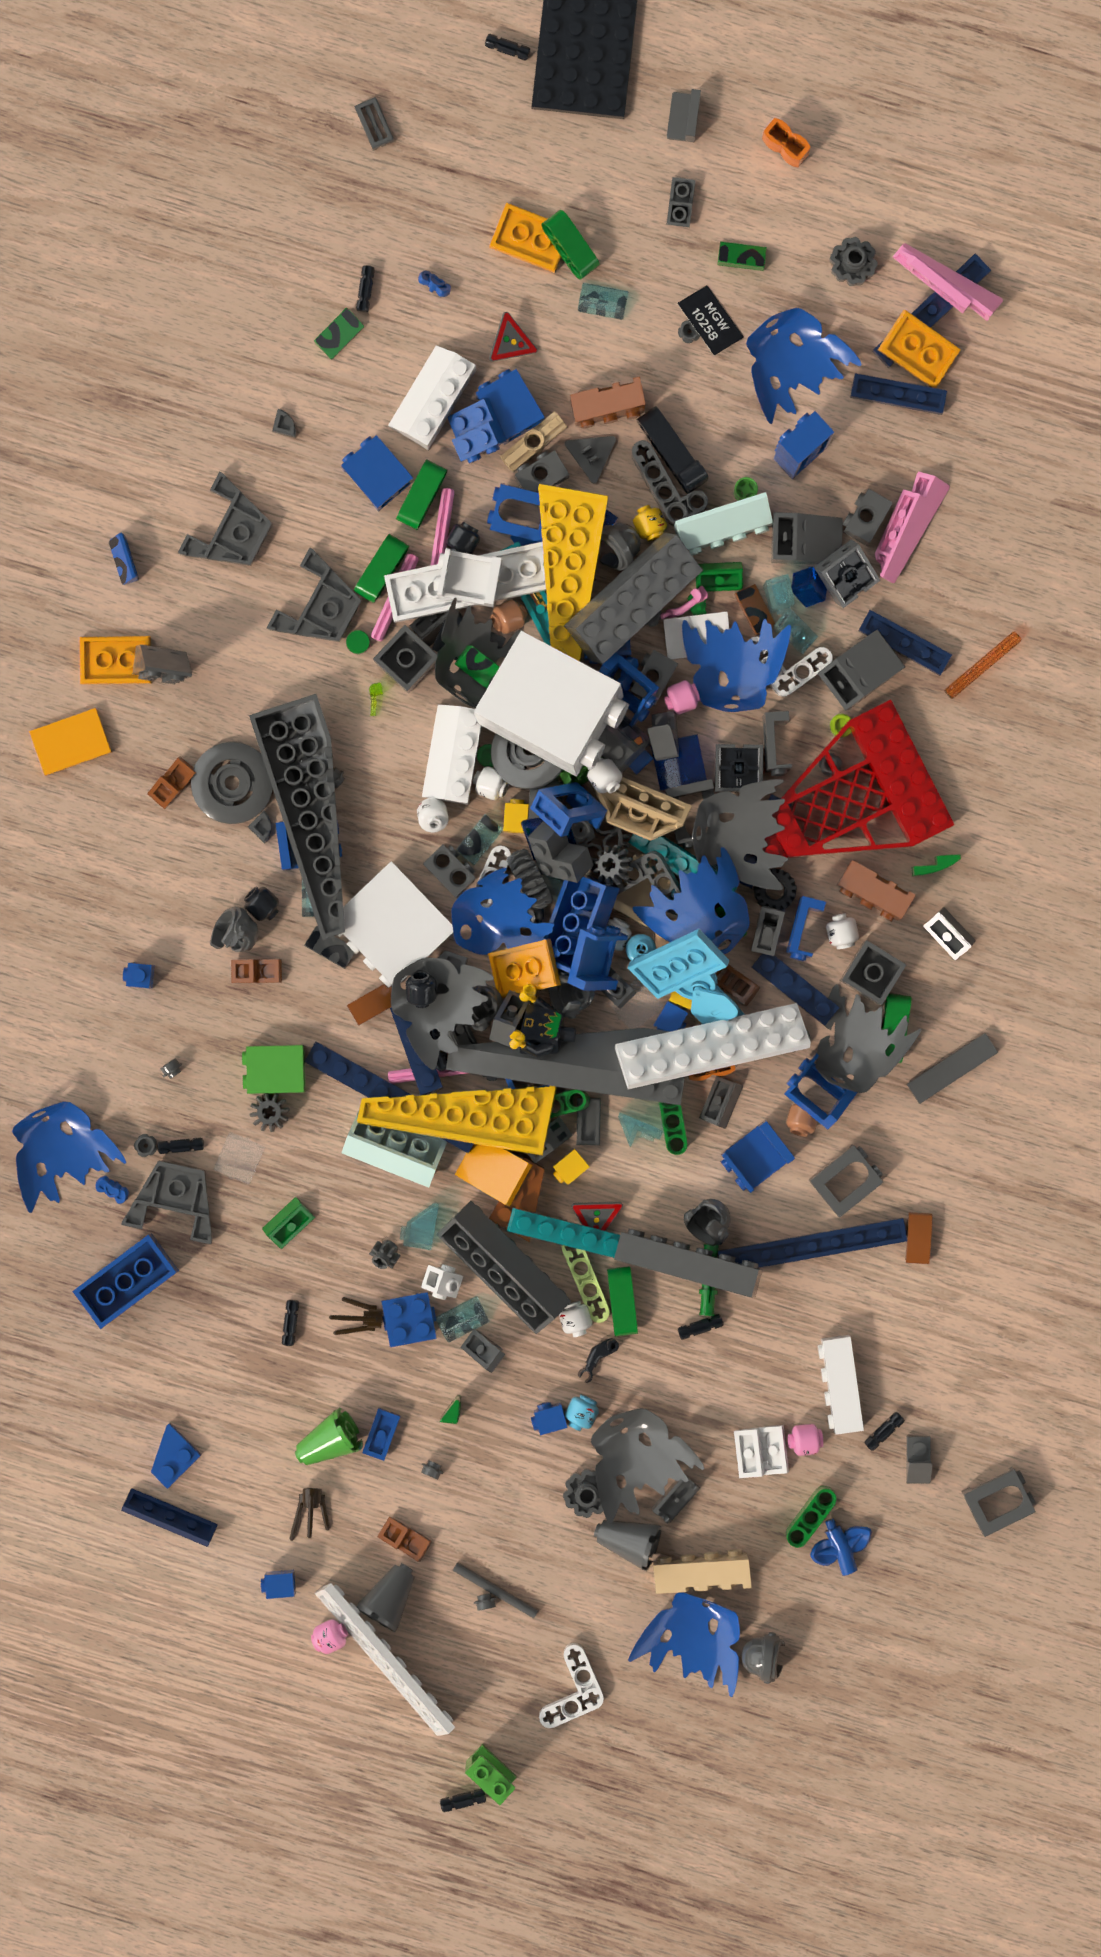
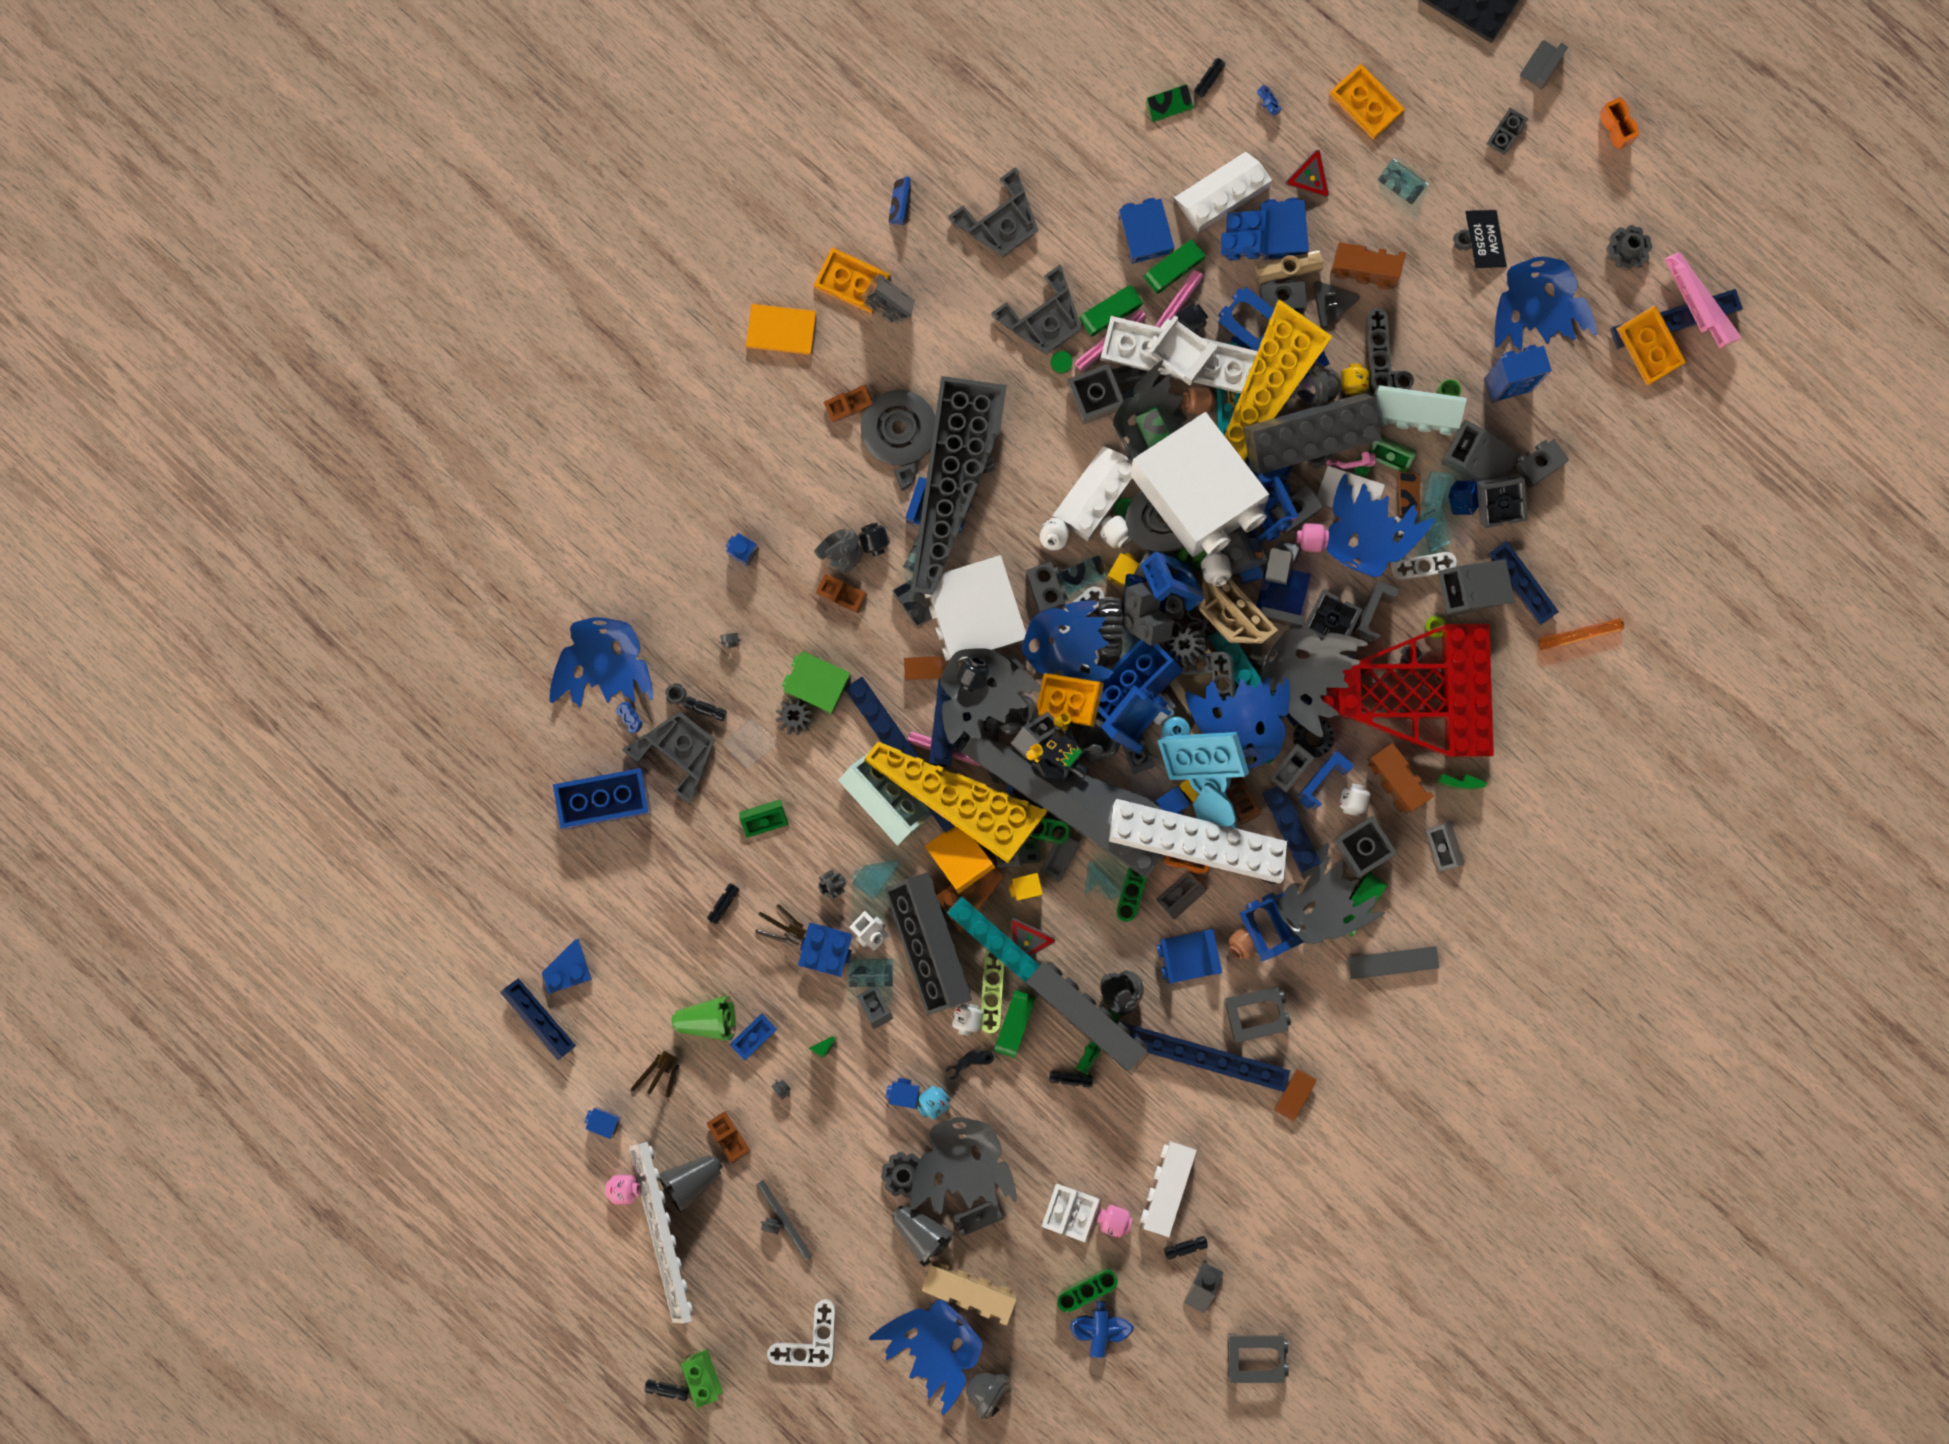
camera: 25 degrees right, 5 degrees down
dark grey tile [272,409,296,438] -> none
clear neon green hand [369,683,383,716] -> none
green beam [541,210,600,280] -> none
black beam [636,406,709,494] -> none
green slope [717,241,767,271] -> none
dark blue plate [850,373,947,415] -> none
bright pink wedge [875,471,950,583] -> none

